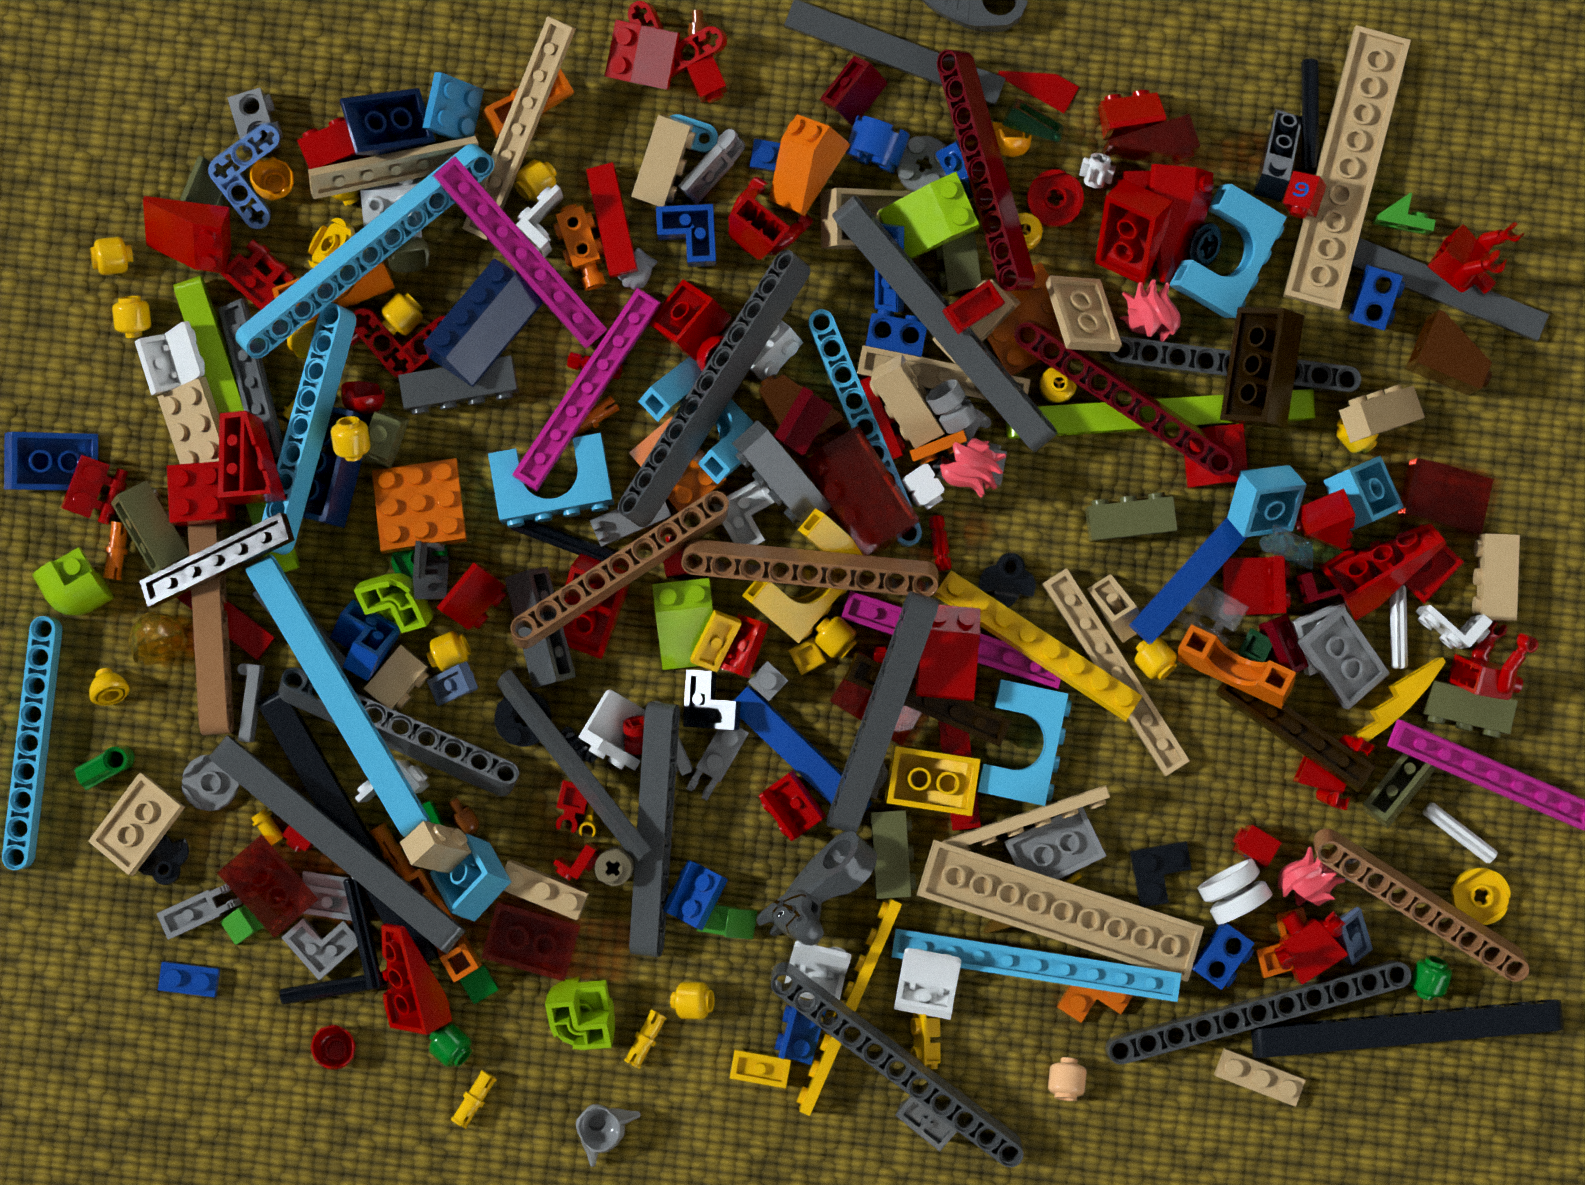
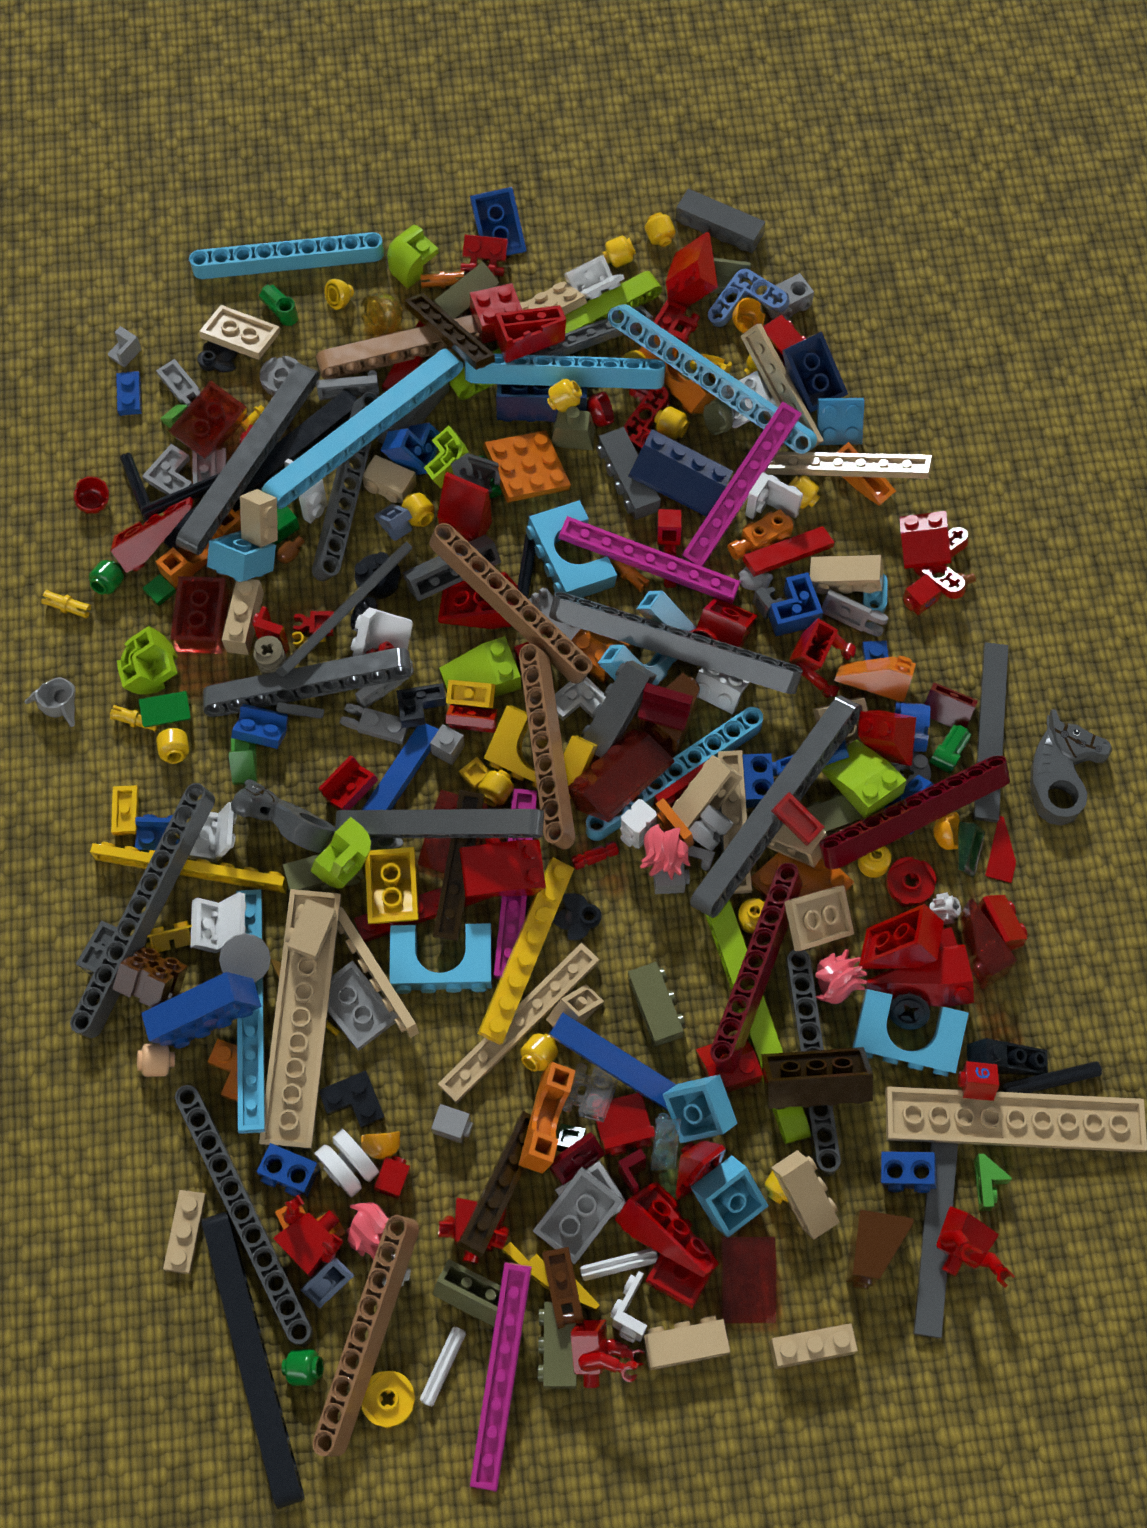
camera: 80 degrees right, 20 degrees down
none -> light grey panel [108,326,142,368]
none -> reddish brown brick [113,946,188,1008]
none -> green panel [139,691,191,727]
none -> blue brick [141,972,262,1048]
none -> light grey tile [219,933,271,983]
none -> dark grey tile [276,702,324,718]
none -> tan brick [285,899,336,961]
none -> lime brick [311,817,371,888]
none -> light orange hair [361,1131,400,1159]
none -> light grey brick [431,1104,473,1143]
none -> reddish brown plate [542,1247,584,1329]
none -> red brick [657,509,681,545]
none -> dark grey brick [676,189,765,253]
none -> dark grey tile [752,587,783,620]
none -> tan brick [769,1323,858,1369]
none -> red slope [858,710,916,766]
none -> green piece [929,725,972,774]

